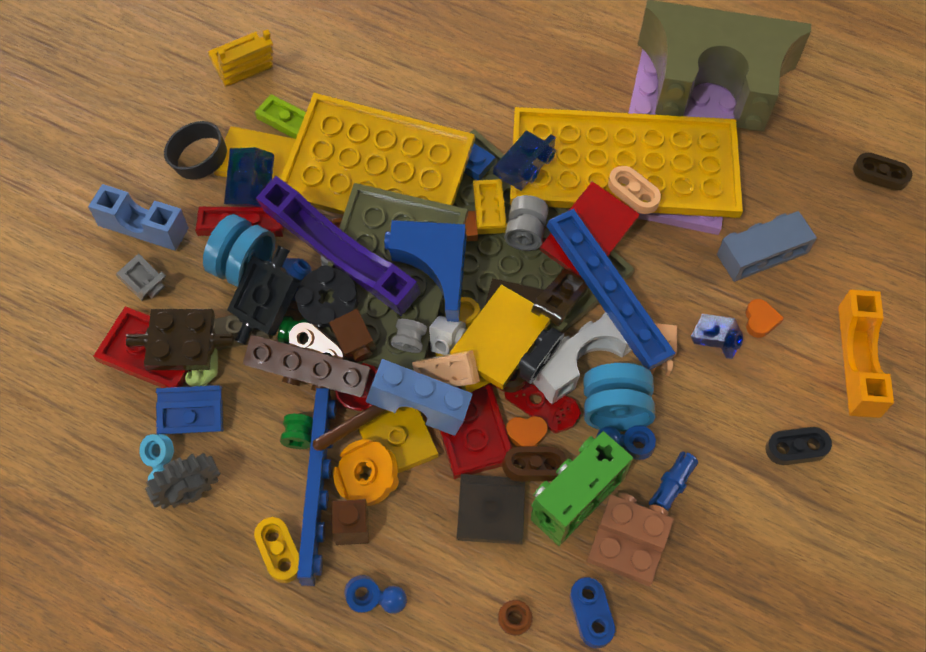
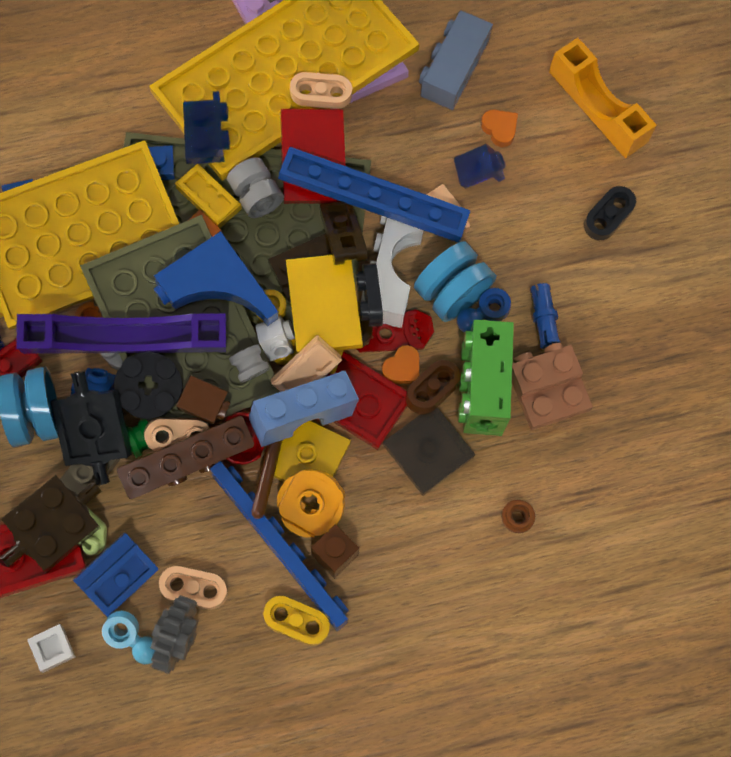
camera: 45 degrees left, 10 degrees up
green wheel [280,414,313,449] -> none
blue plate [344,575,407,614] -> none
blue plate [570,577,615,648] -> none
none -> white plate [27,624,75,673]
none -> light nougat plate [159,566,228,610]

